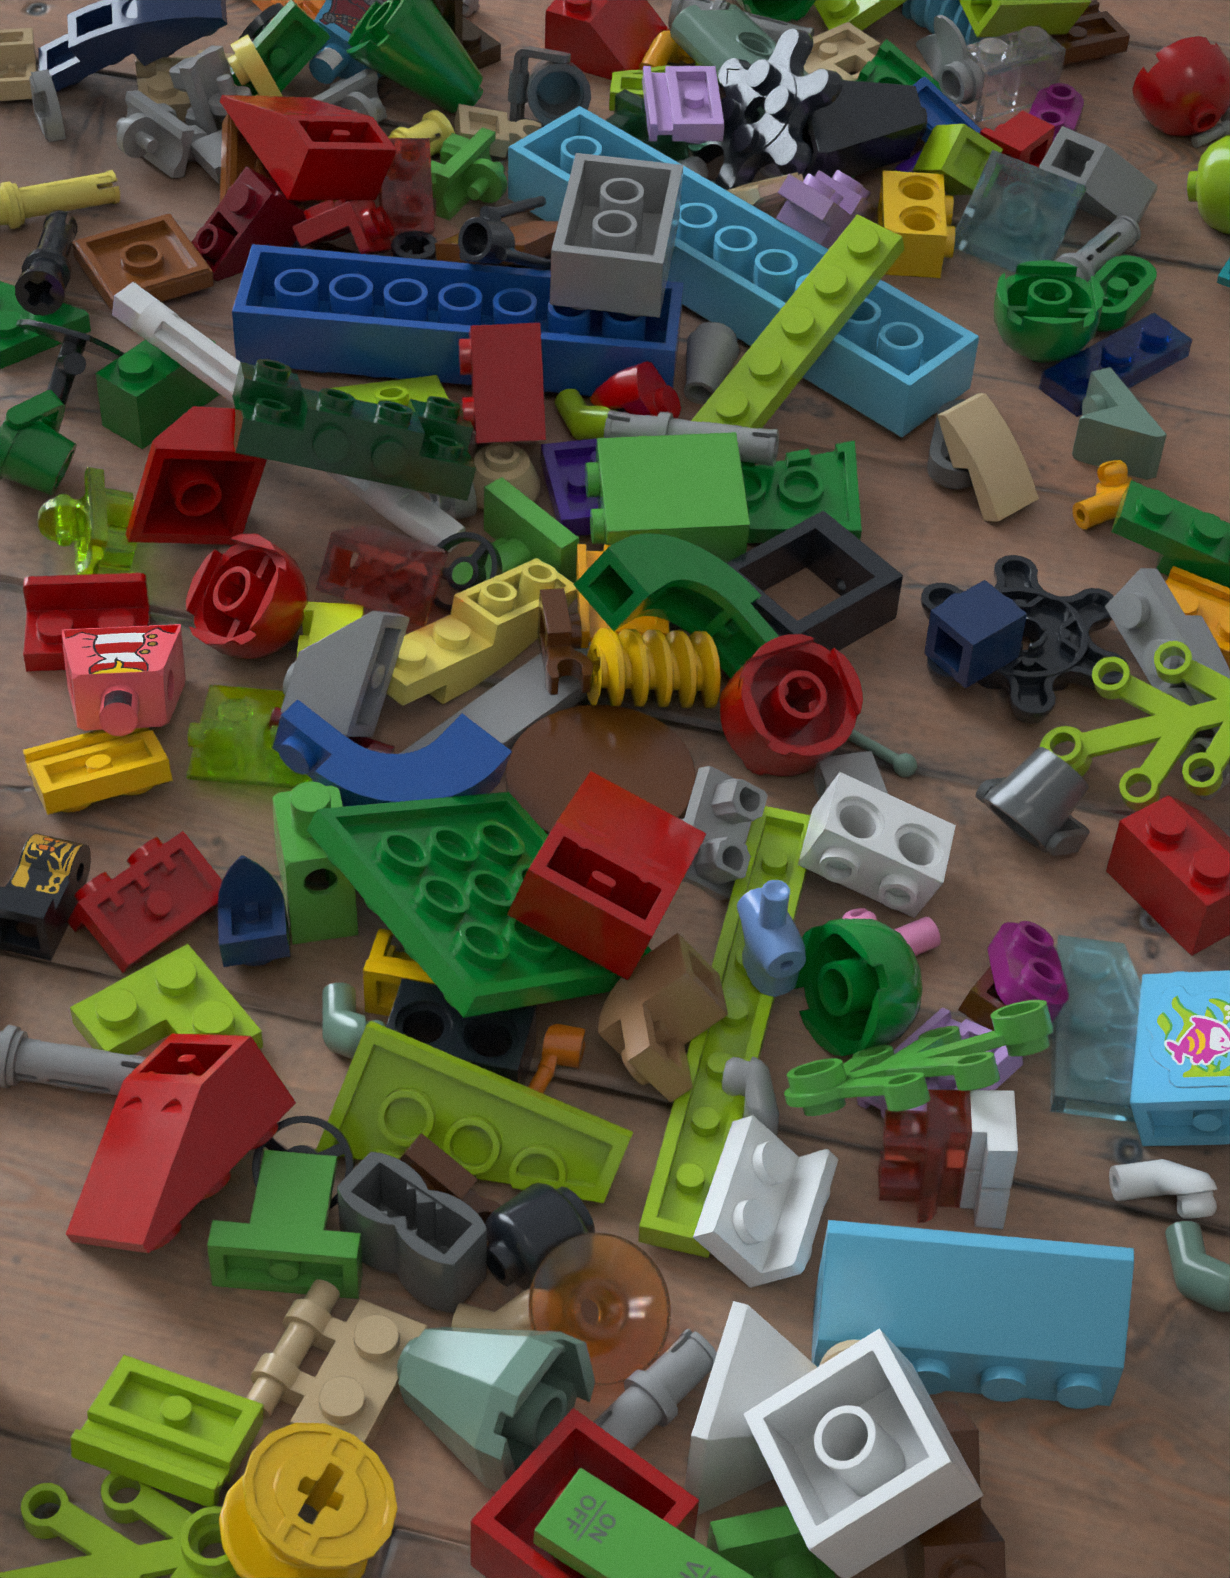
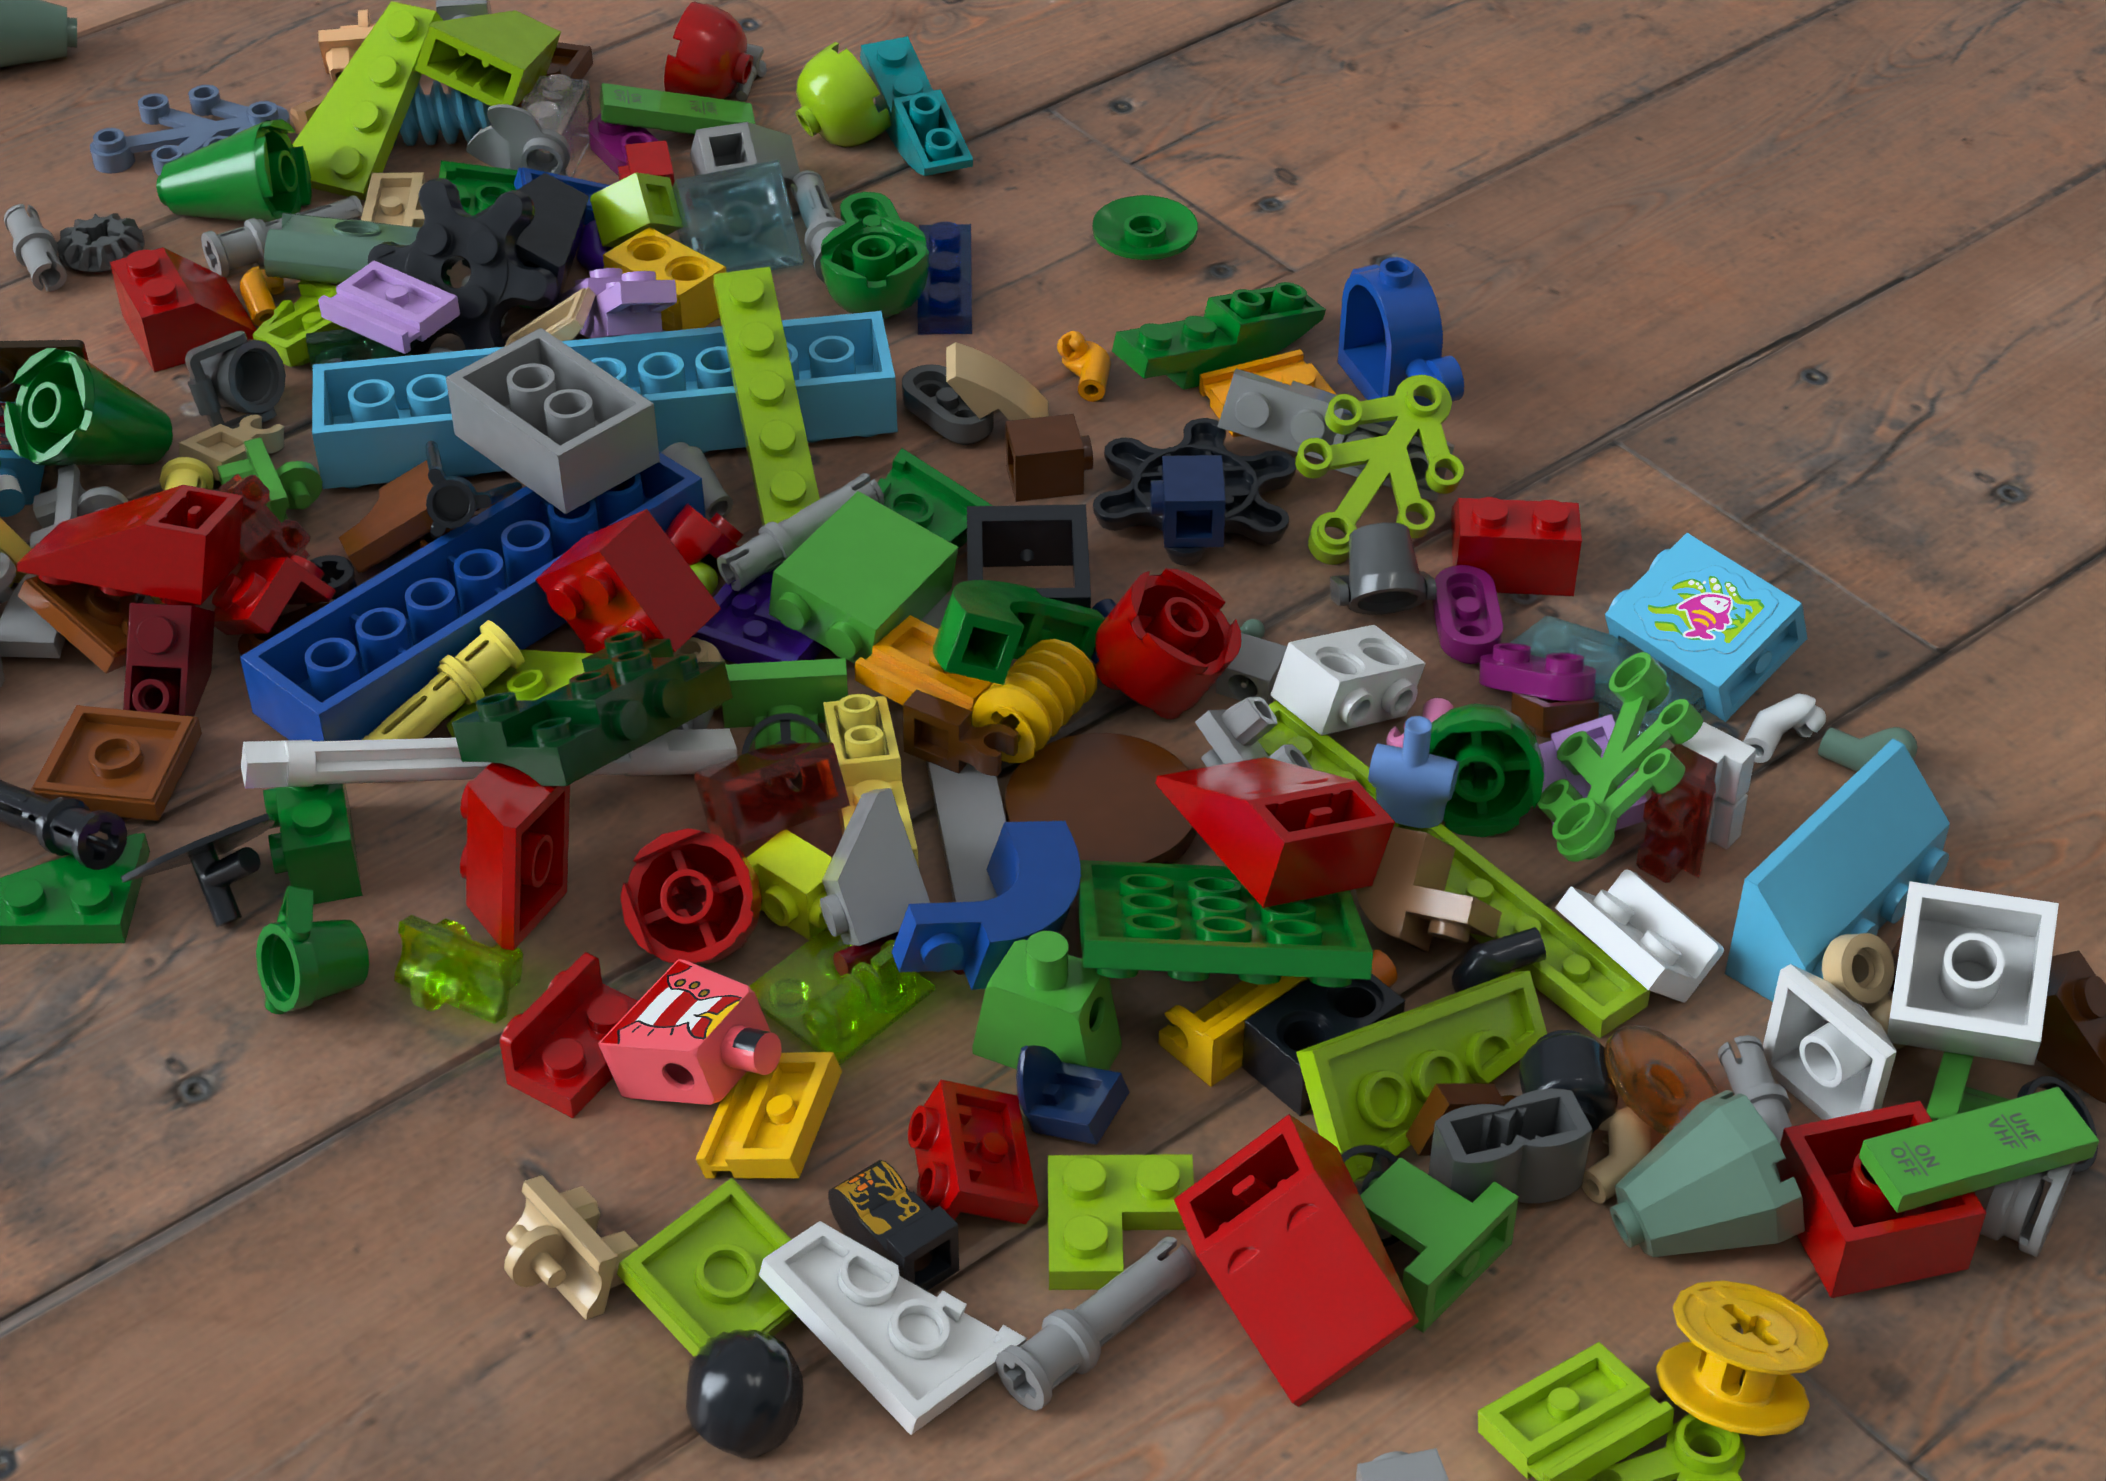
camera: 50 degrees left, 5 degrees down
tan plate [246,1280,427,1448] -> none
sand green arm [322,982,386,1059] -> none
light grey arm [722,1056,779,1136] -> none
sand green slope [1072,367,1167,480] -> none
none -> light yellow pin [362,620,525,740]
none -> bright green tile [599,83,755,135]
none -> reddish brown brick [1006,414,1093,502]
none -> magenta plate [1432,565,1503,664]
none -> black arm [1452,927,1546,993]

